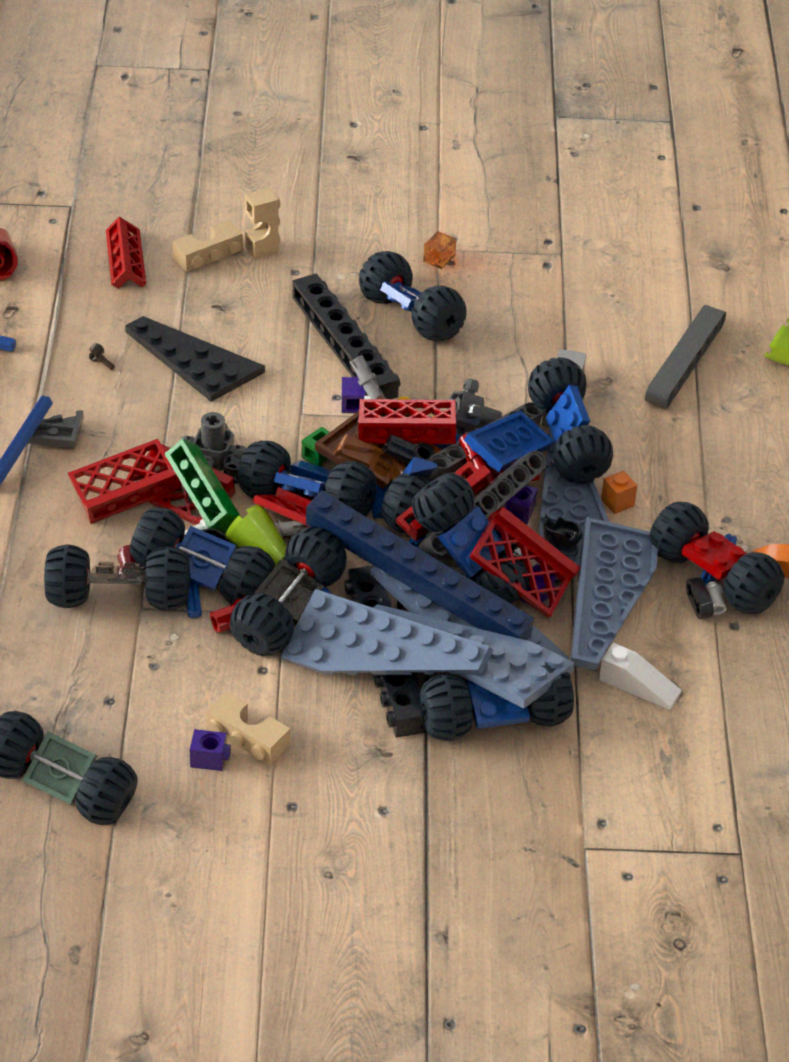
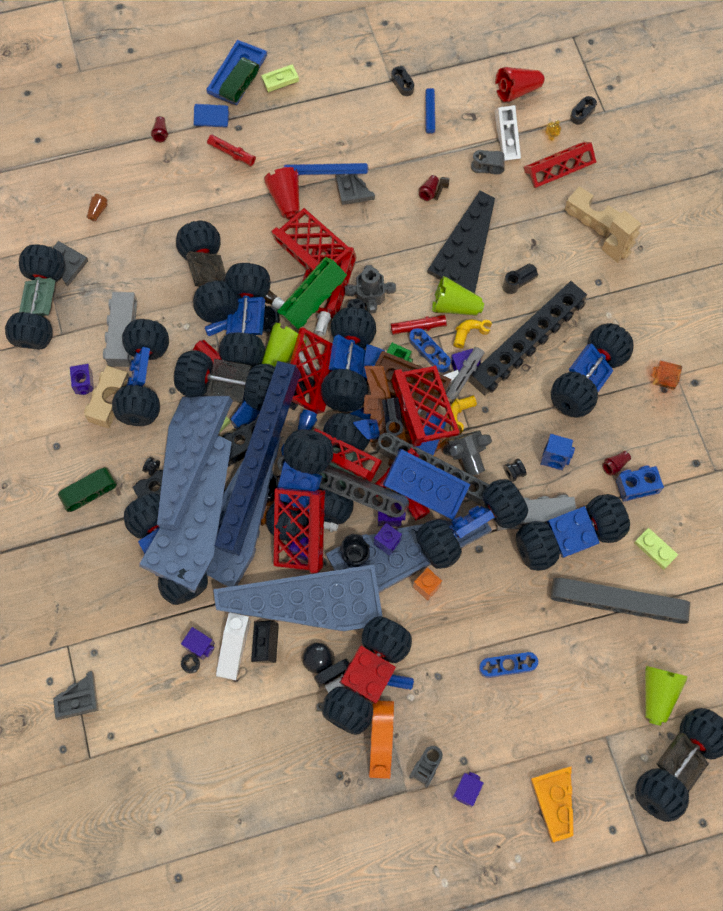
camera: 75 degrees right, 25 degrees up
none -> dark grey wing [53,671,98,721]
none -> dark green beam [58,467,117,512]
none -> light grey brick [103,292,138,367]
none -> black plate [112,319,169,426]
none -> black bush [142,457,160,476]
none -> dark purple brick [181,627,215,660]
none -> black bush [181,654,200,674]
none -> black slope [251,620,279,663]
none -> red cone [264,167,300,220]
none -> black hair [302,643,335,673]
none -> white pin [314,311,332,336]
none -> dark purple brick [374,523,402,556]
none -> red pin [391,315,447,335]
none -> blue beam [409,328,451,373]
none -> dark red cone [419,175,439,201]
none -> lime cone [432,276,484,316]
none -> yellow piece [453,319,492,349]
none -> dark grey piece [471,150,505,175]
none -> blue beam [479,652,538,678]
none -> white slope [495,105,521,161]
none -> black piece [502,263,539,294]
none -> black wheel [504,458,527,482]
none -> black plate [516,494,630,571]
none -> blue brick [540,434,575,471]
none -> clear yellow plate [546,120,561,141]
none -> black beam [570,96,597,125]
none -> dark red cone [602,451,631,476]
none -> blue brick [616,465,664,502]
none -> yellowish green plate [634,528,678,570]

